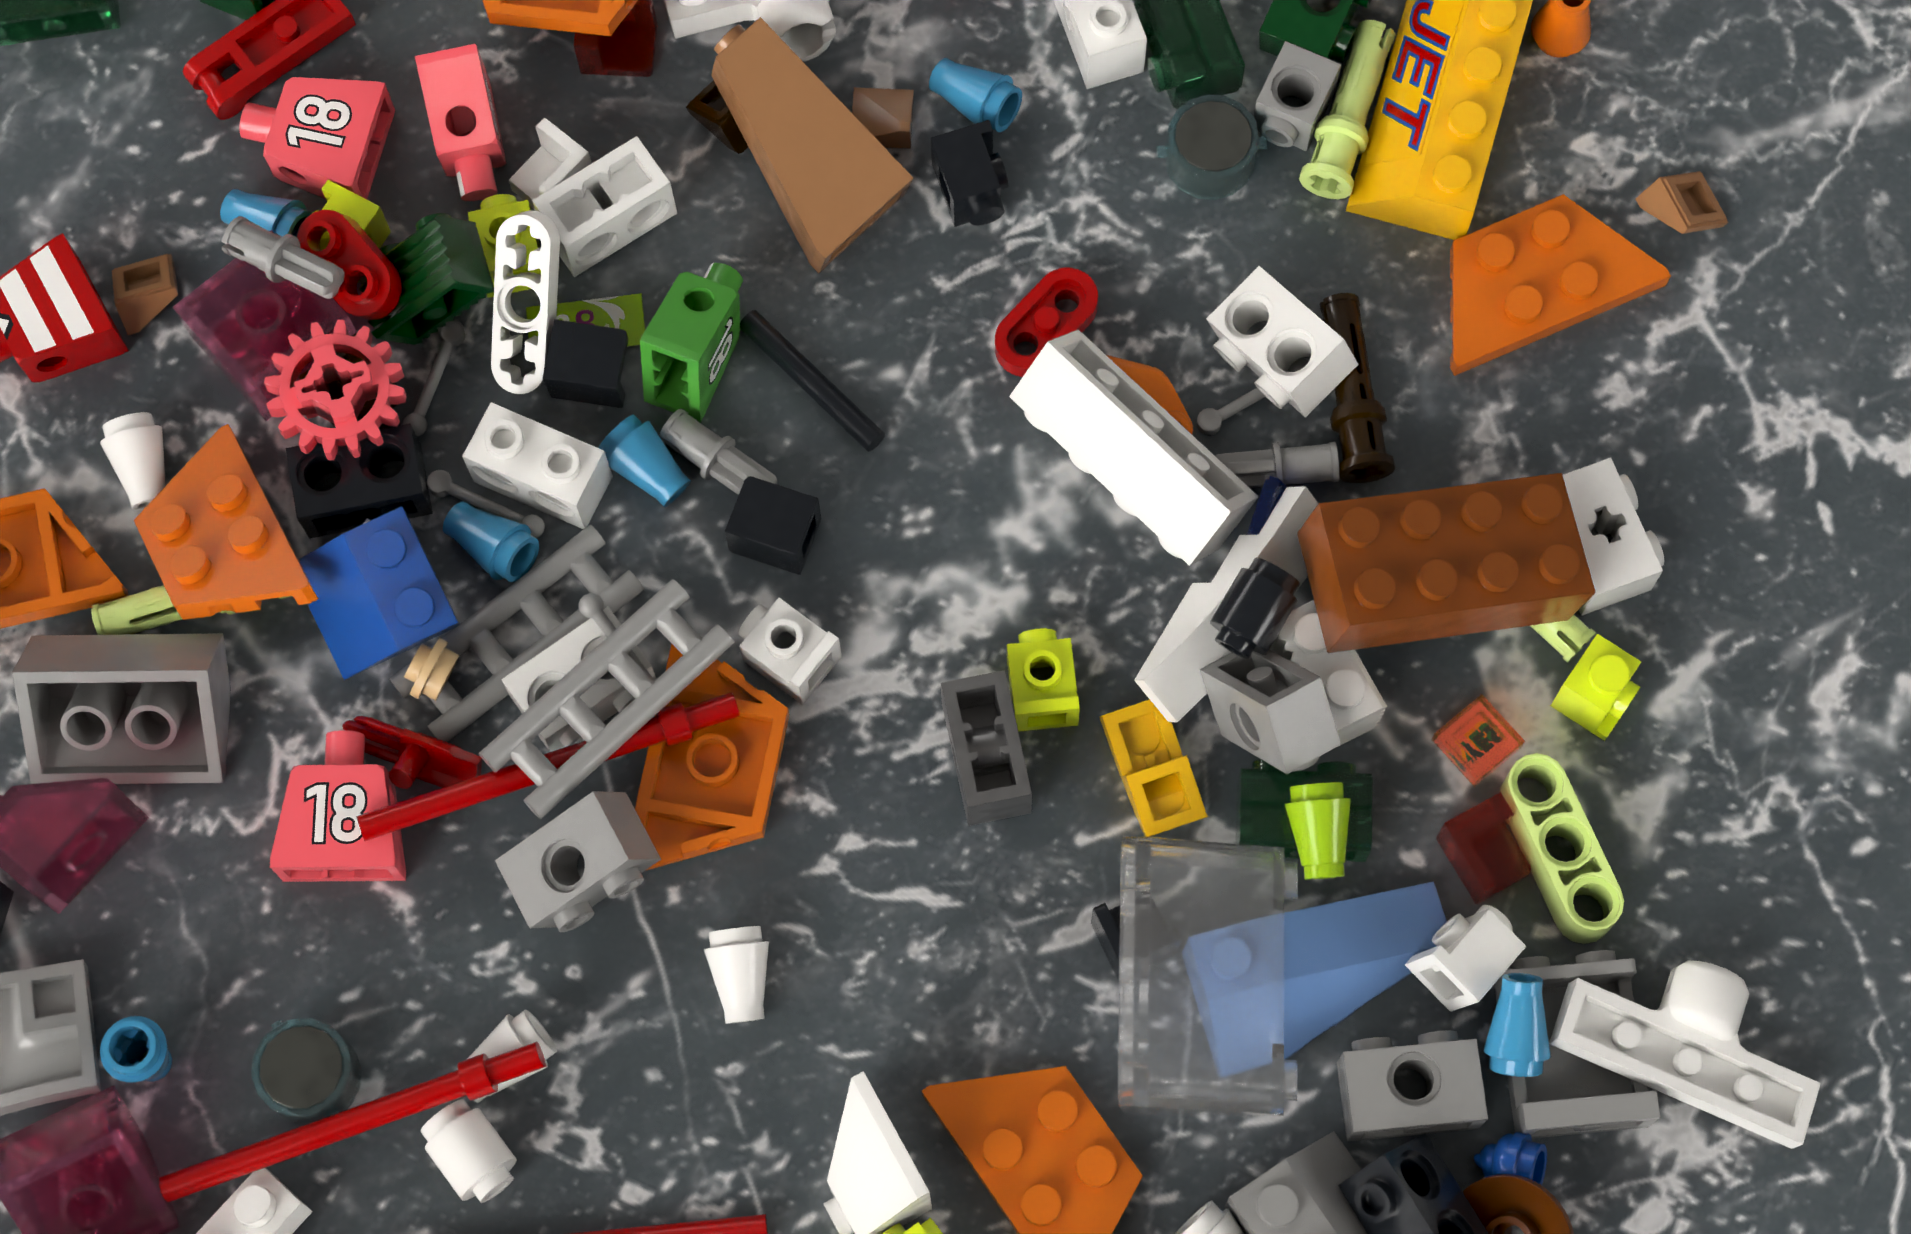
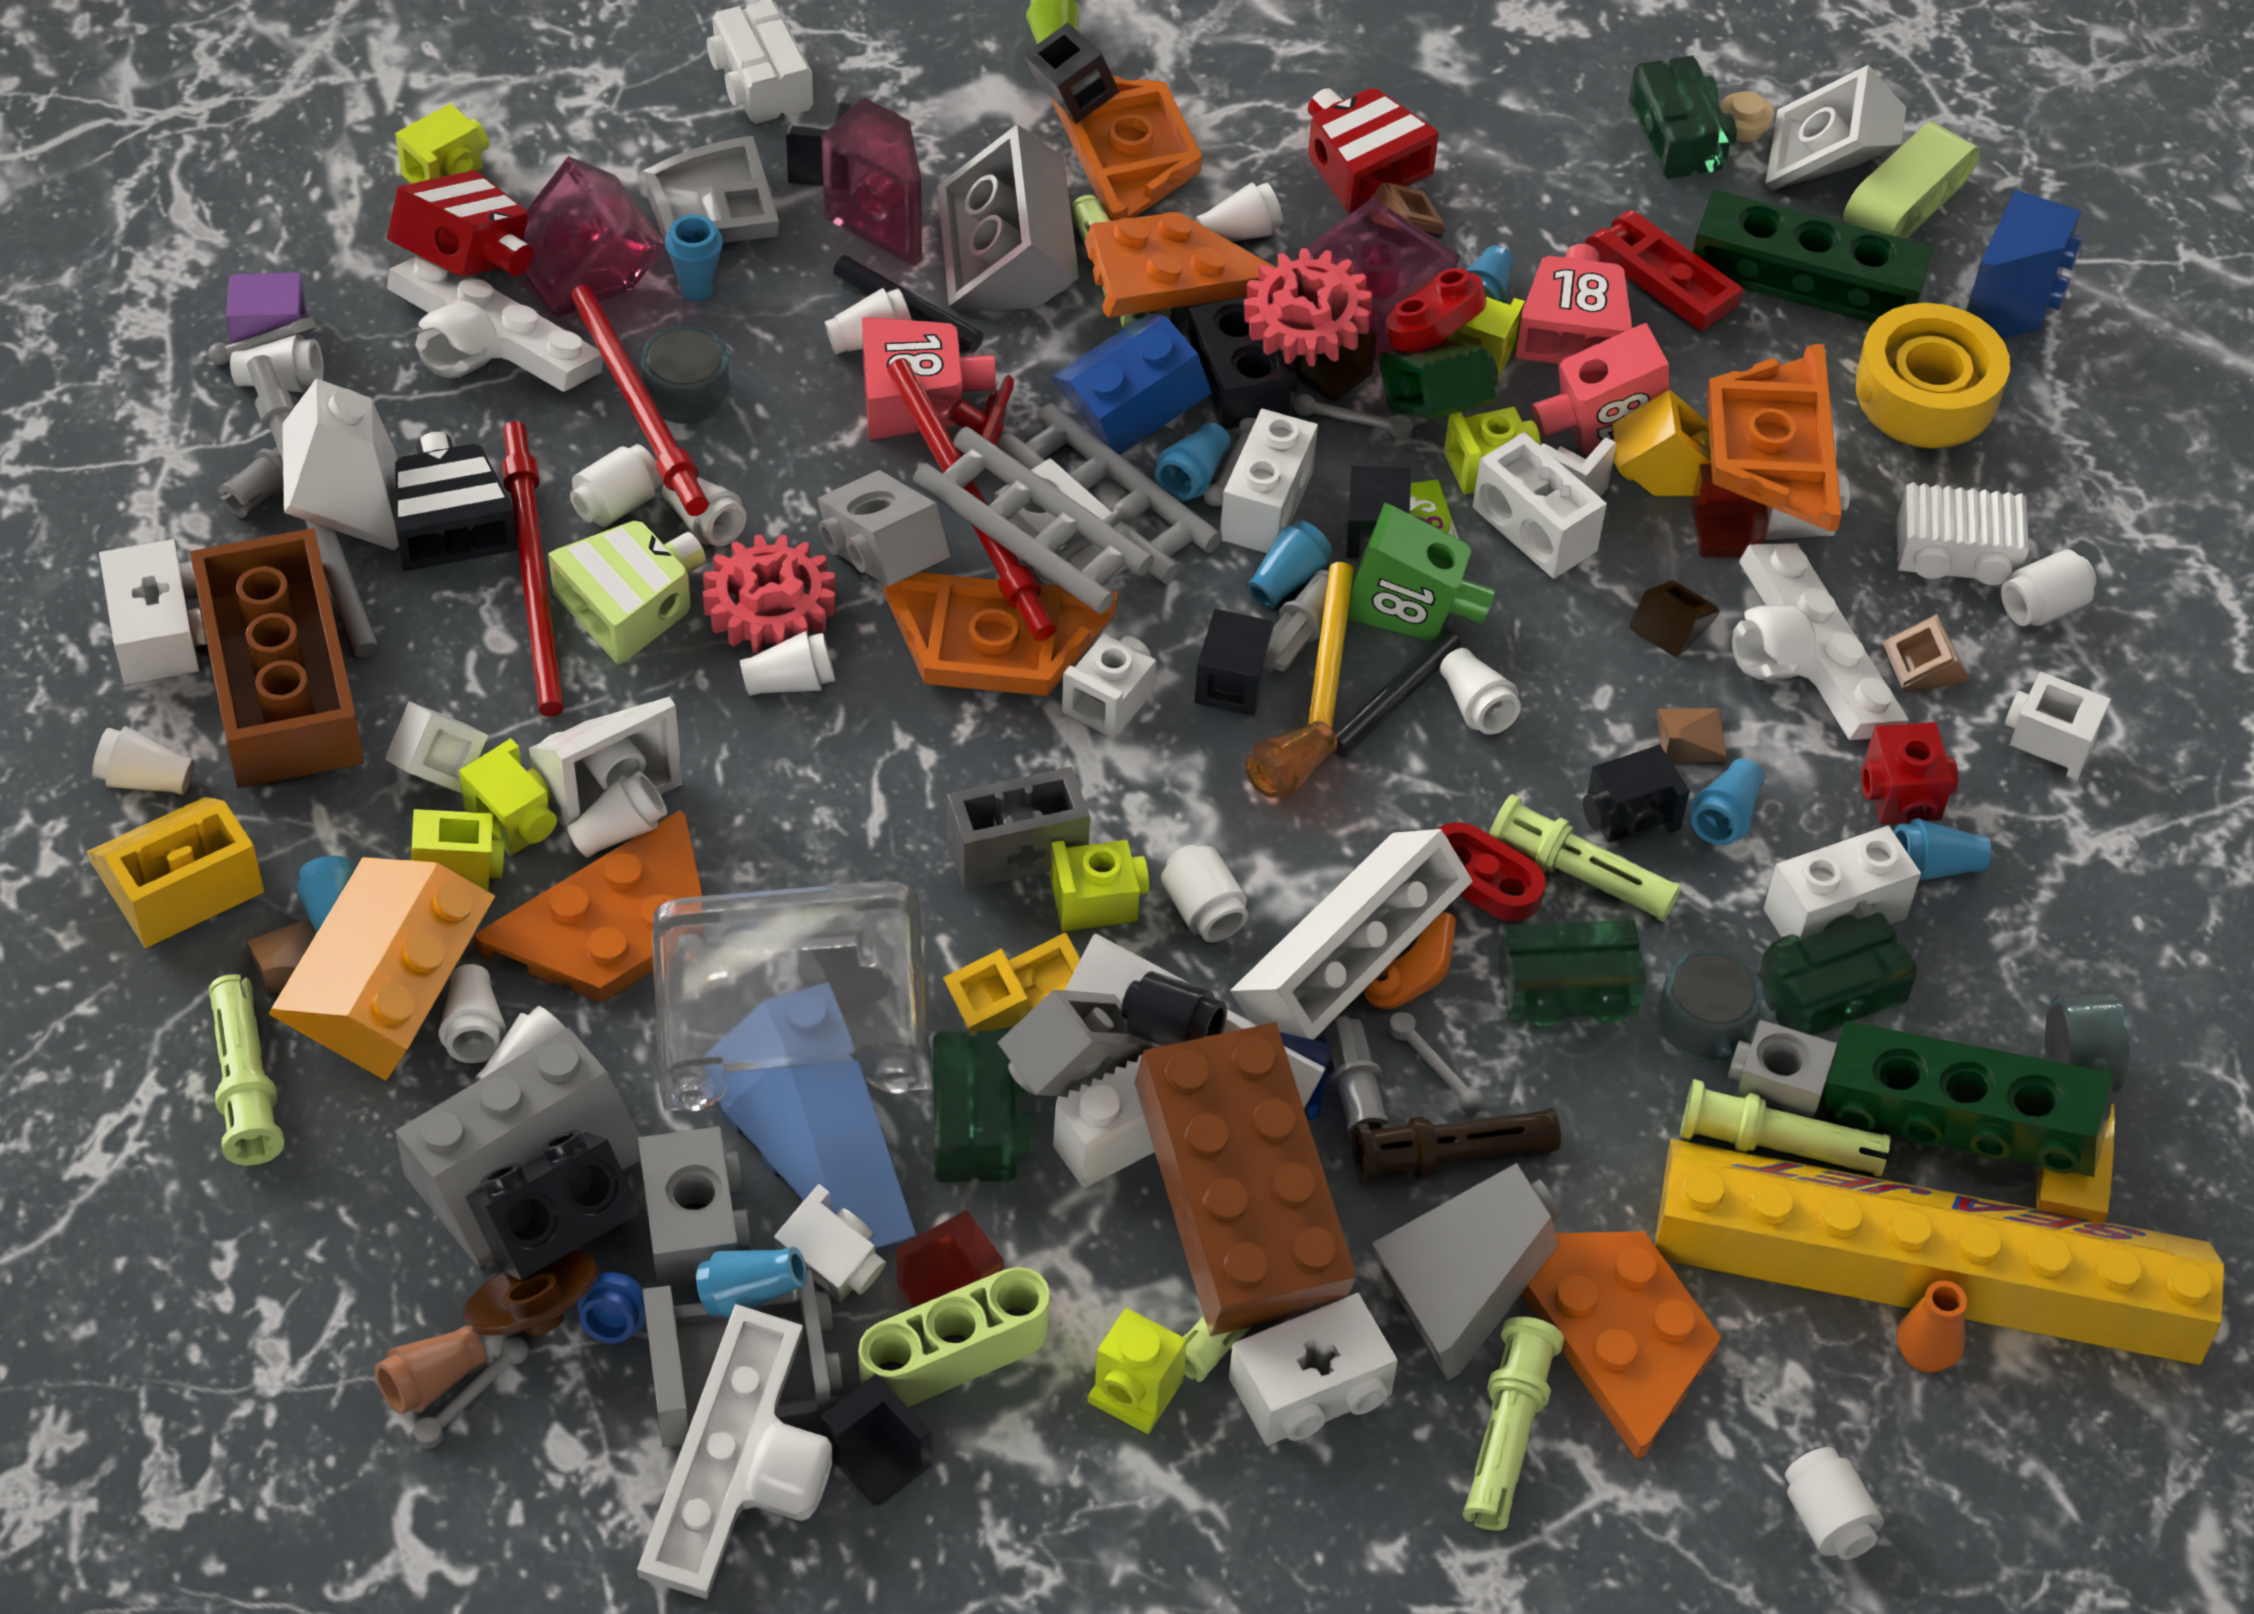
camera: 80 degrees right, 20 degrees down
light grey axle [222,216,345,299] -> none
tan plate [404,638,460,701] -> none
white beam [491,210,560,394] -> none
medium nougat slope [711,17,913,274] -> none
white brick [1206,266,1359,418] -> none
lime cone [1285,782,1351,880] -> none
clear orange tile [1431,694,1525,787] -> none
medium nougat slope [1635,171,1728,234] -> none
none -> yellowish green torso [548,521,706,665]
none -> white cone [567,771,667,858]
none -> coral gear [702,535,836,654]
none -> black panel [821,1374,932,1505]
none -> white cone [824,288,912,355]
none -> black bar [833,255,984,353]
none -> white brick [1161,845,1249,943]
none -> clear orange cone [1245,721,1337,798]
none -> yellow bar [1307,562,1354,736]
none -> light grey slope [1372,1163,1560,1381]
none -> white cone [1440,648,1521,735]
none -> yellowish green pin [1463,1316,1564,1531]
none -> yellowish green pin [1489,794,1681,922]
none -> clear green brick [1498,920,1646,1026]
none -> yellow slope [1612,390,1739,497]
none -> white brick [1785,1447,1884,1560]

